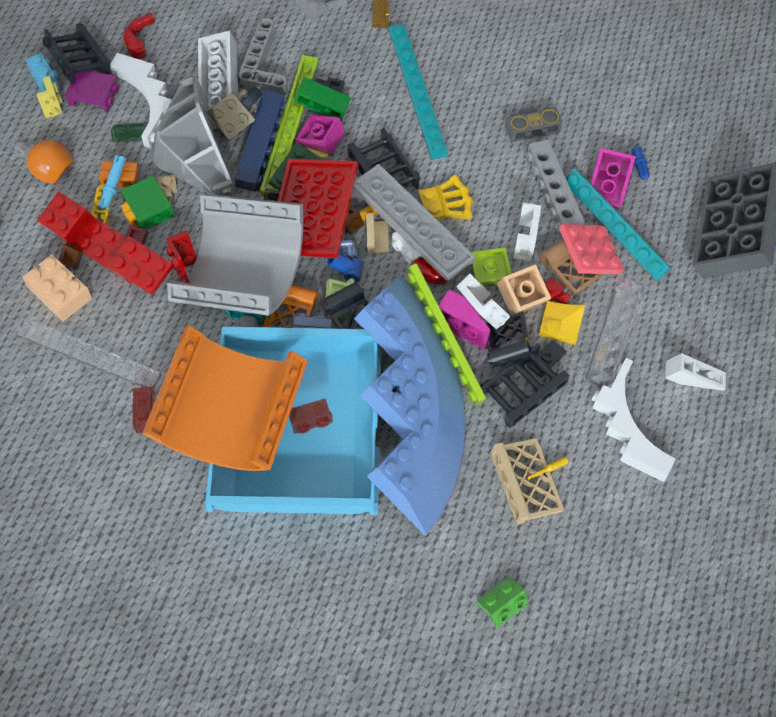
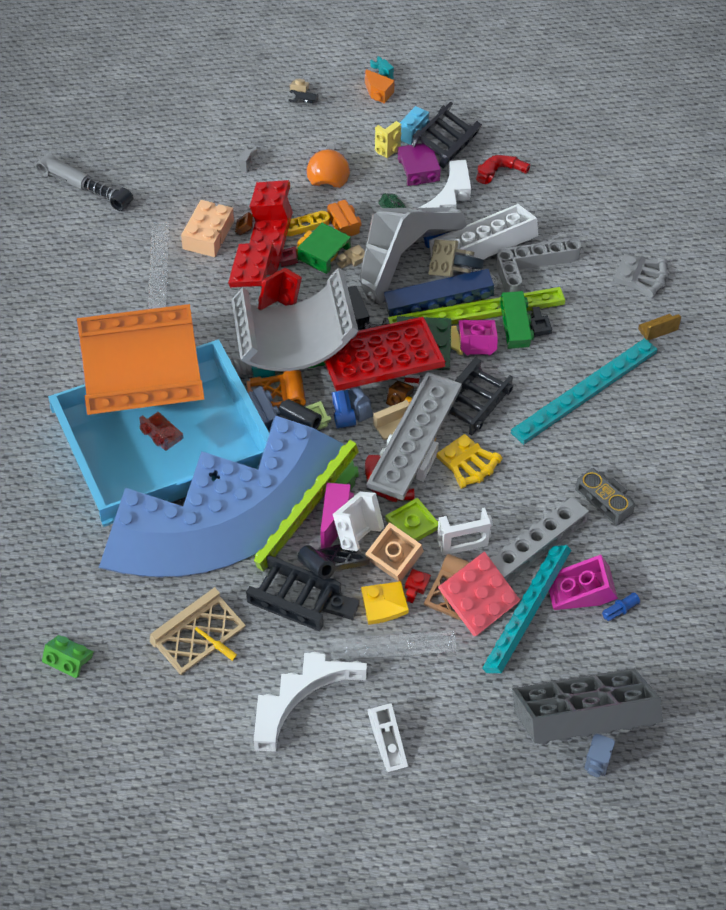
camera: 65 degrees right, 10 degrees down
medium azure pin [98,155,127,210] -> none

